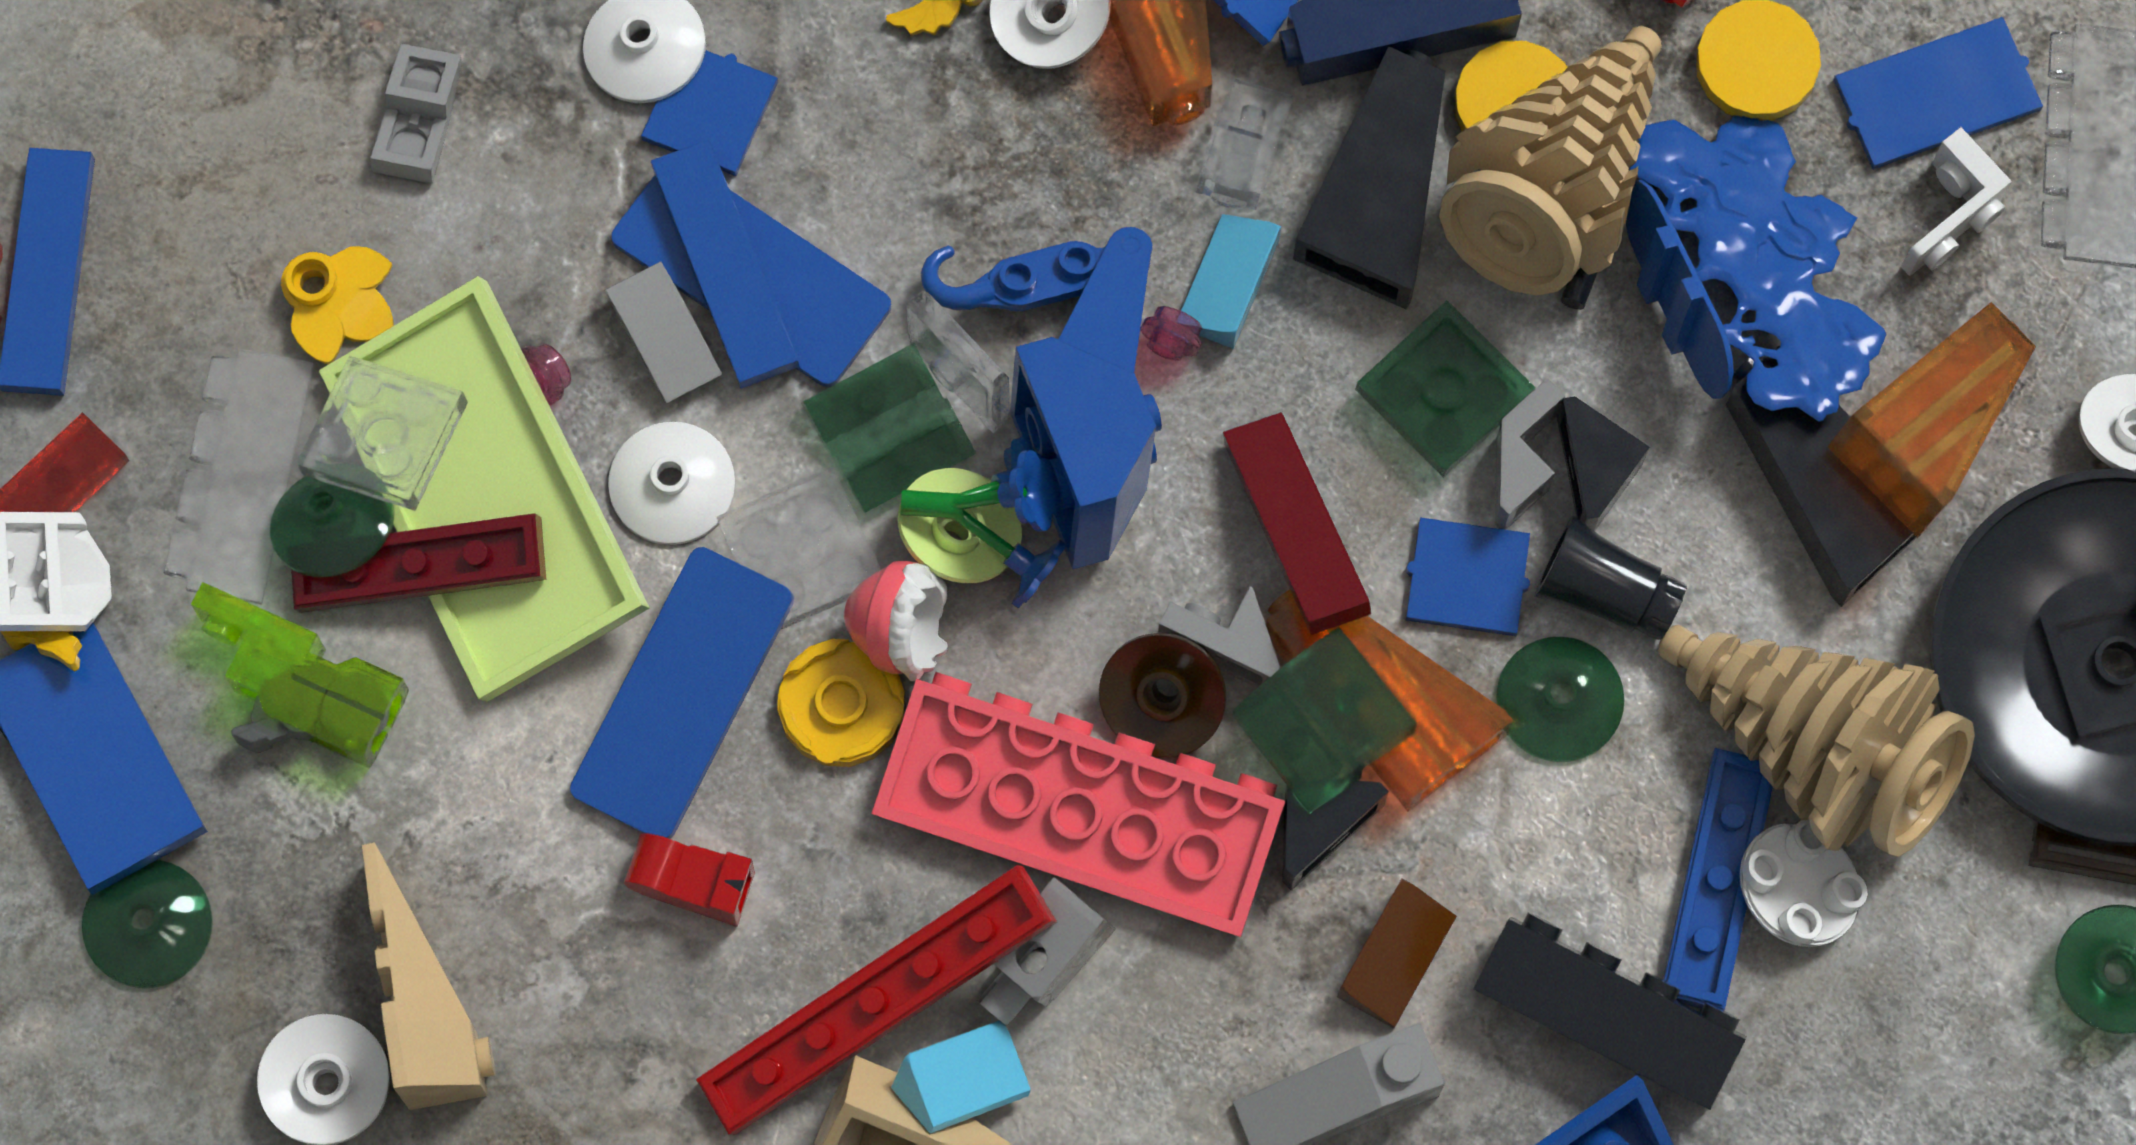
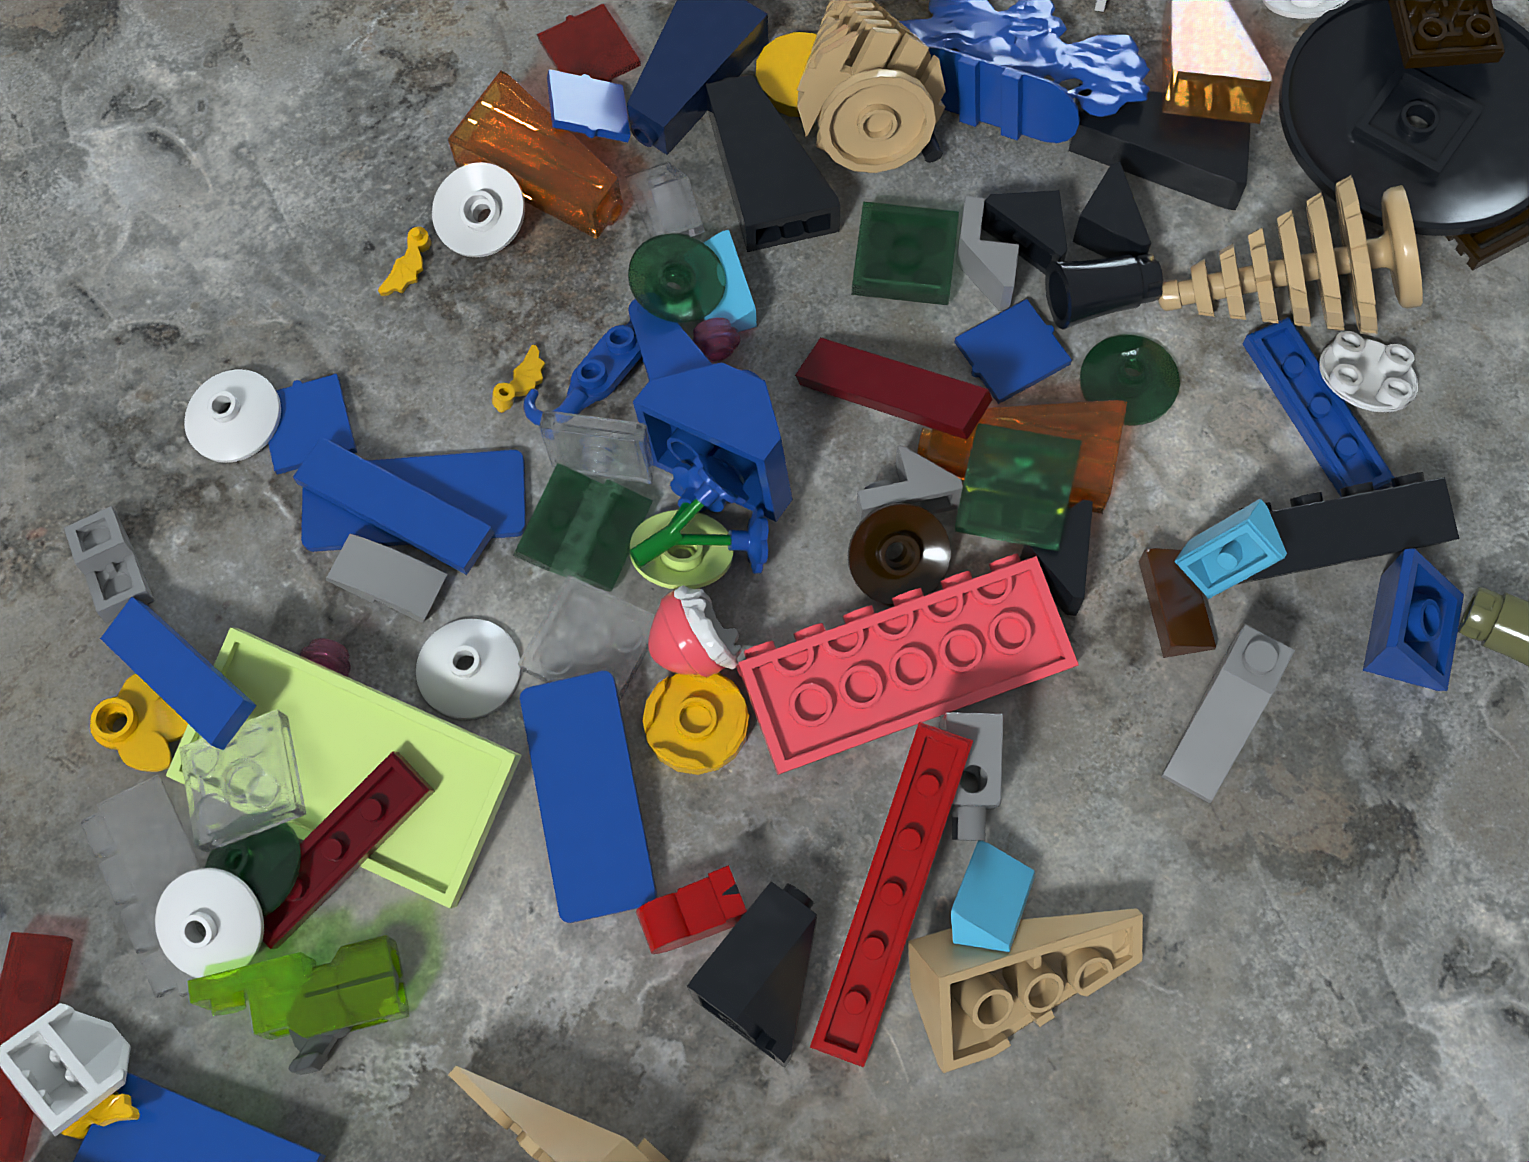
camera: 35 degrees left, 5 degrees down
none -> blue tile [100,597,257,750]
none -> white dish [155,868,264,980]
none -> yellow piece [492,345,545,413]
none -> clear green dish [628,233,726,323]
none -> black slope [687,882,817,1068]
none -> black slope [1072,162,1152,258]
none -> medium azure slope [1174,499,1287,599]

